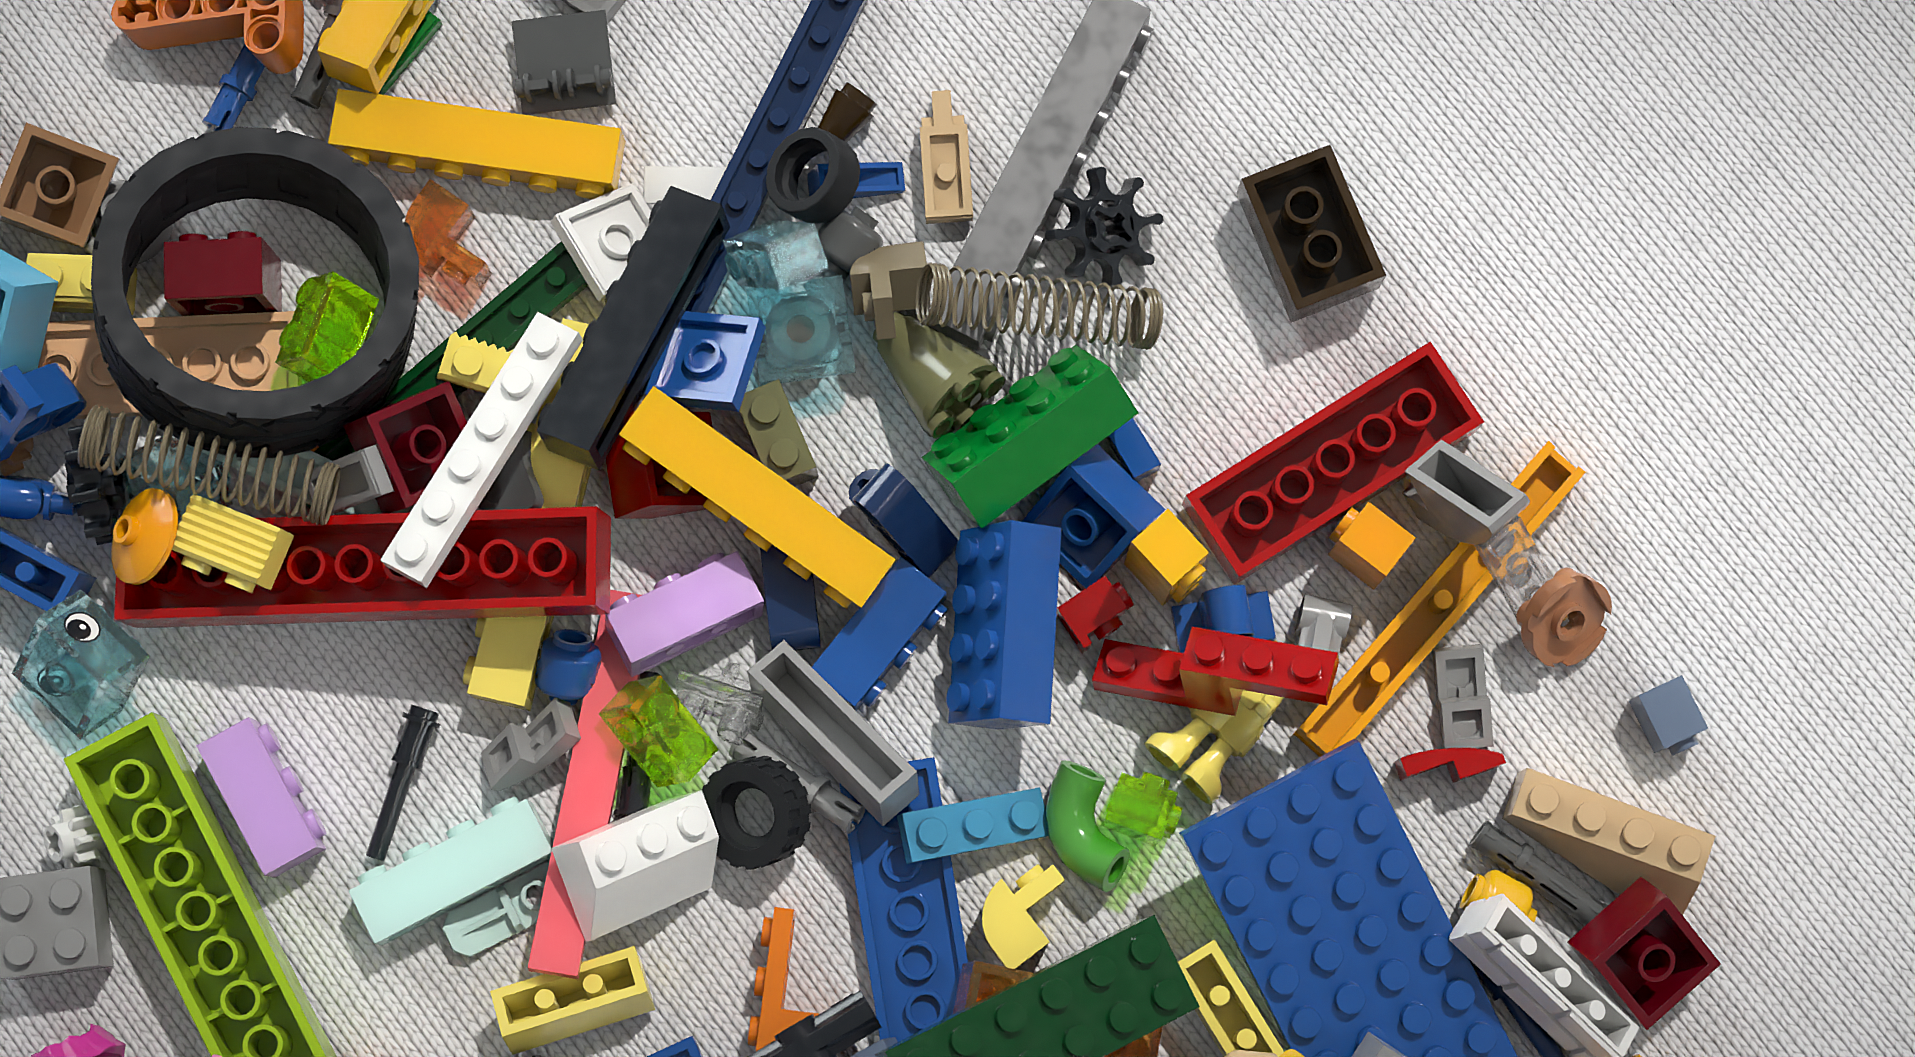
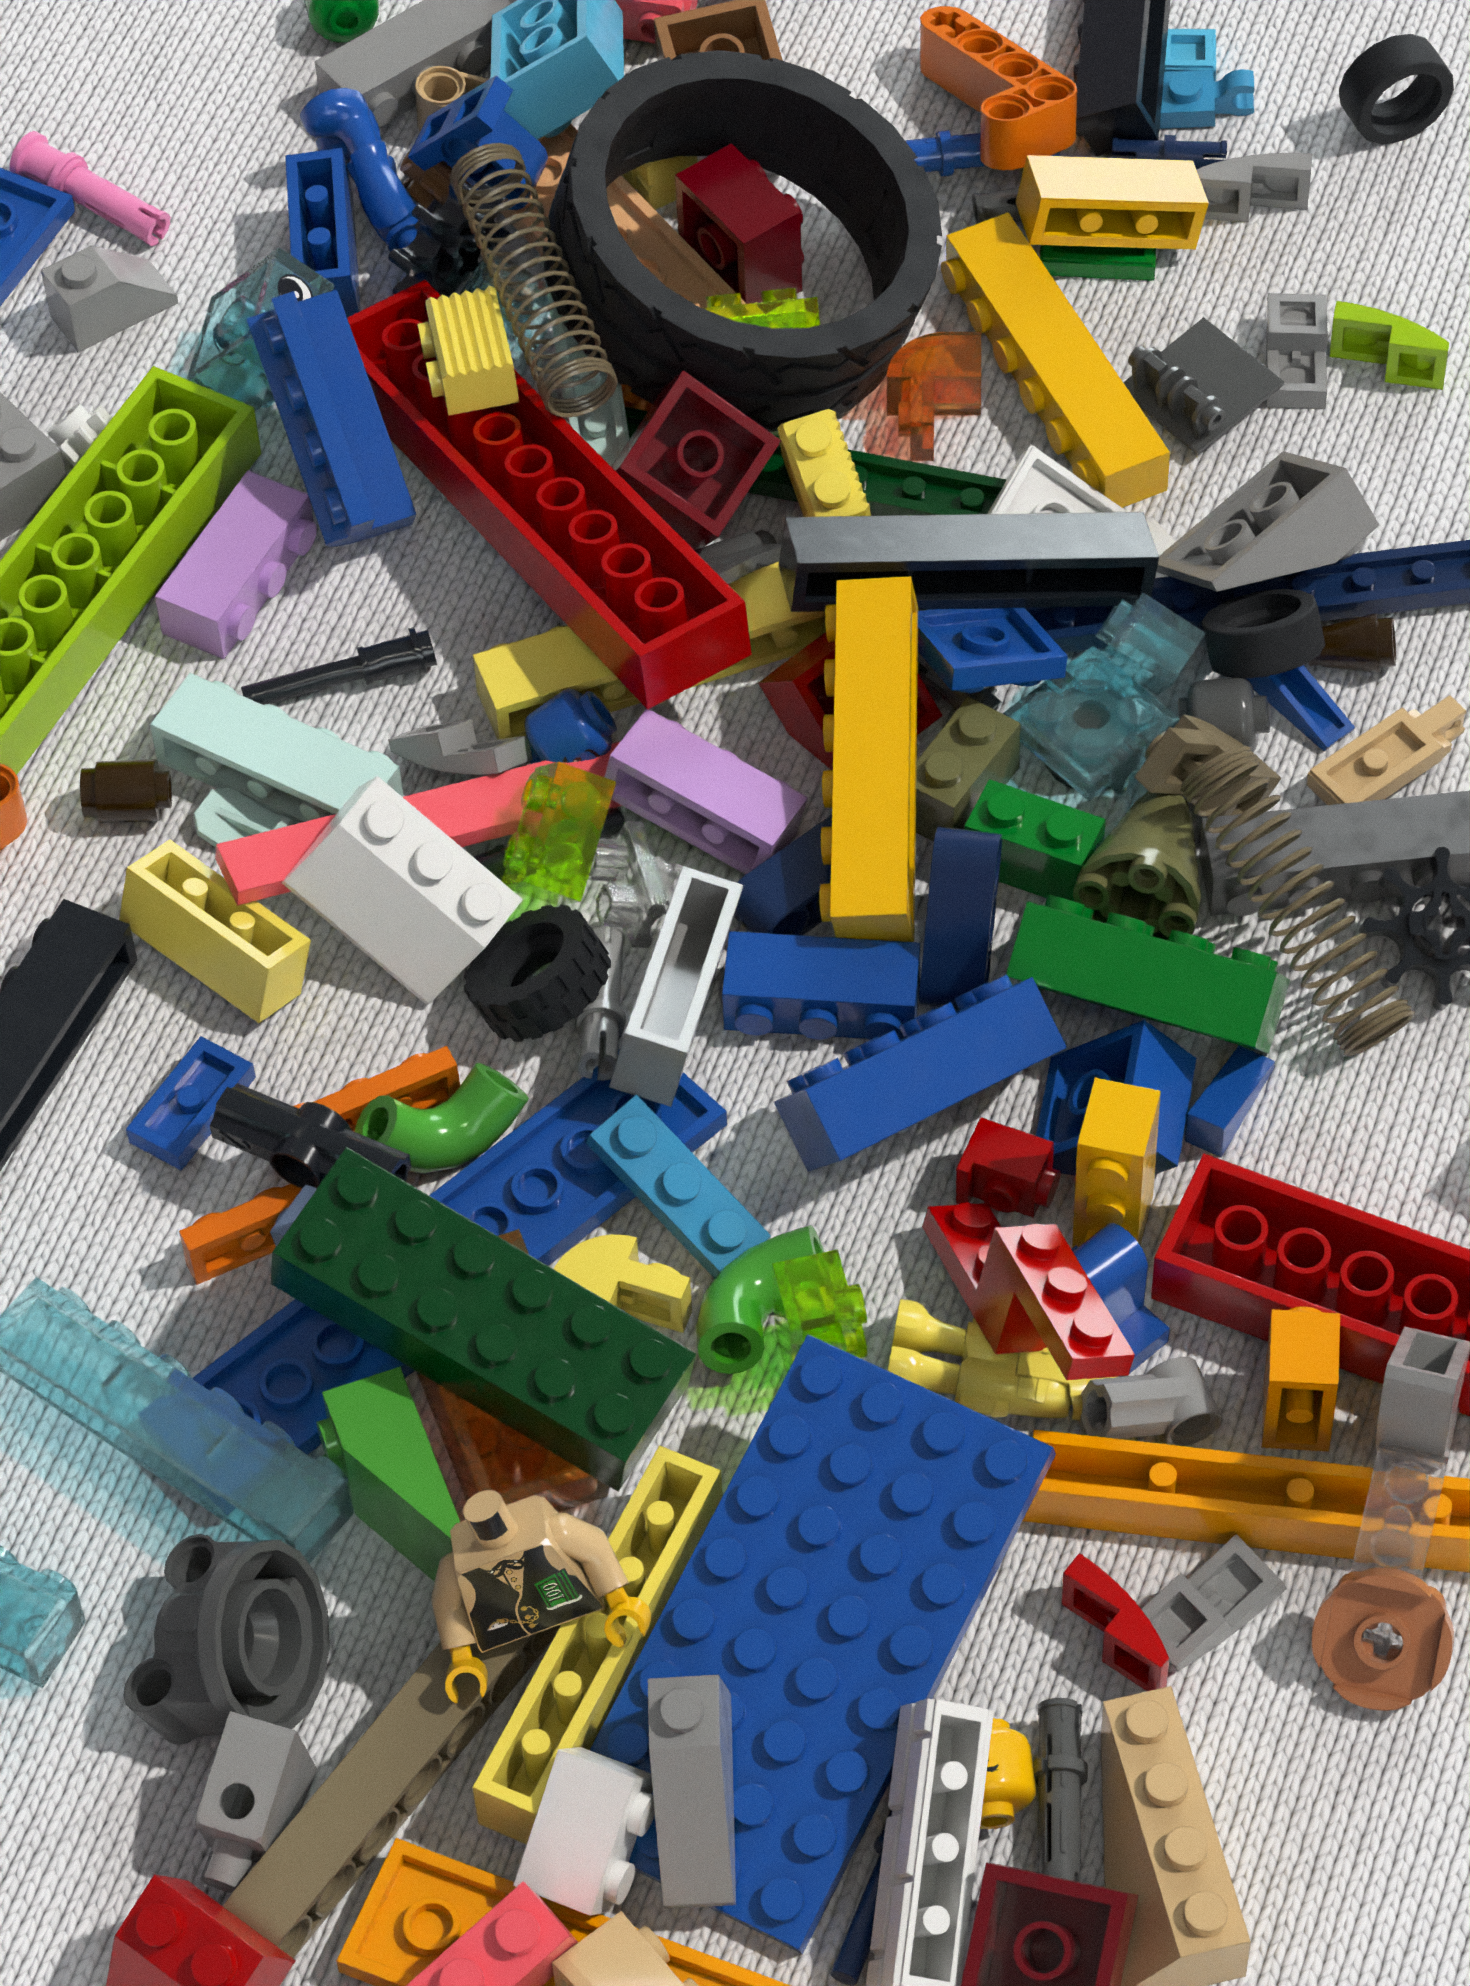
camera: 60 degrees right, 25 degrees down
light orange dish [111,488,178,585] -> none
light grey tile [303,445,394,515] -> none
white plate [380,312,583,588] -> none
sand blue brick [1628,675,1708,756] -> none
none -> dark brown brick [80,759,172,823]
none -> blue brick [246,289,417,547]
none -> bright green cylinder [354,1063,529,1174]
none -> green brick [964,779,1106,901]
none -> light grey slope [1156,451,1380,592]

